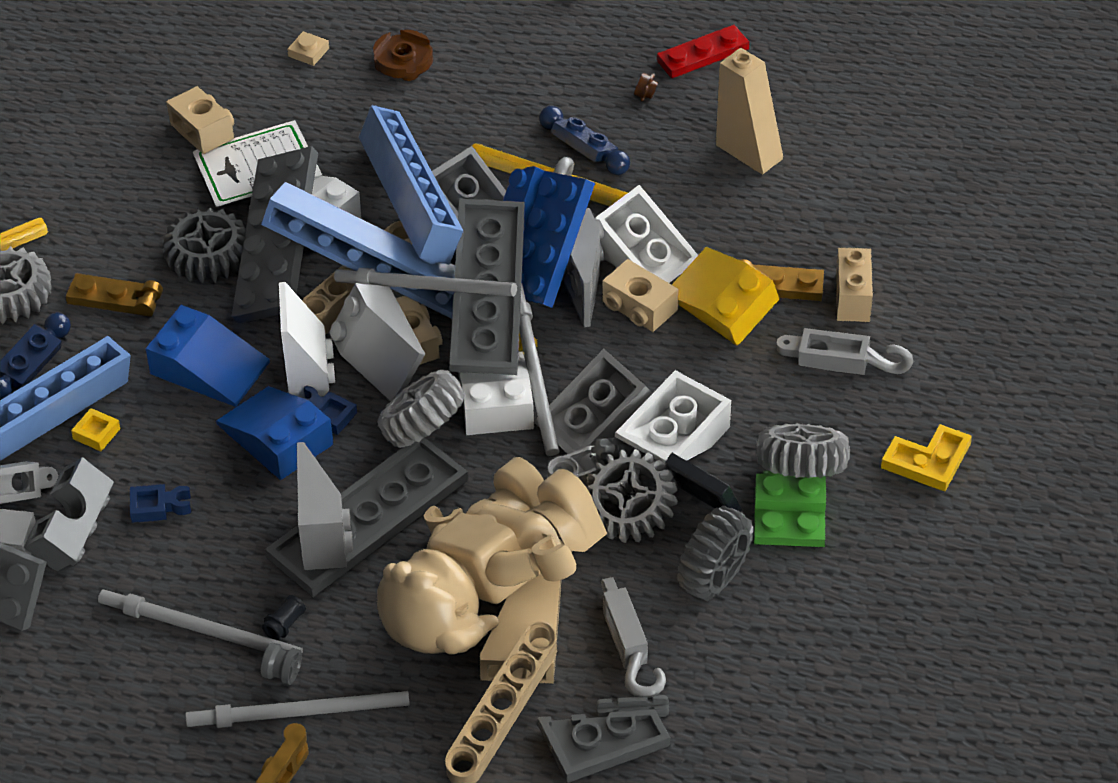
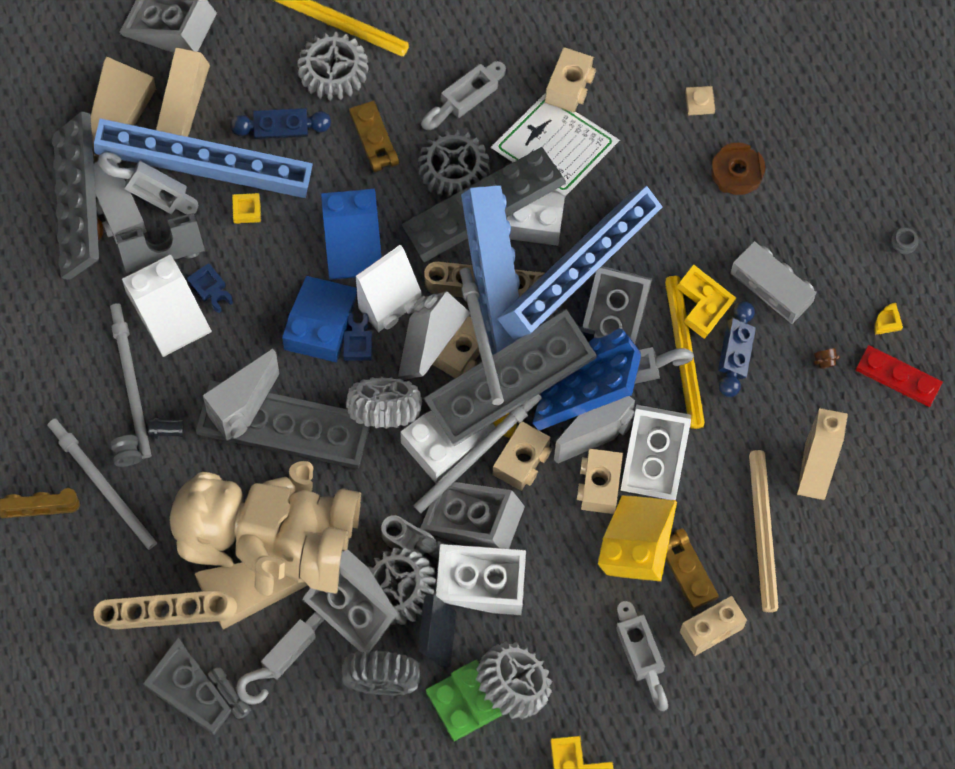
camera: 55 degrees right, 20 degrees up
none -> white slope [122,254,211,357]
none -> light grey slope [303,549,397,652]
none -> light grey piece [421,61,506,130]
none -> tan brick [493,421,552,491]
none -> yellow plate [676,265,736,339]
none -> light grey brick [731,241,817,324]
none -> tan axle [749,450,778,612]
none -> yellow tile [874,303,903,335]

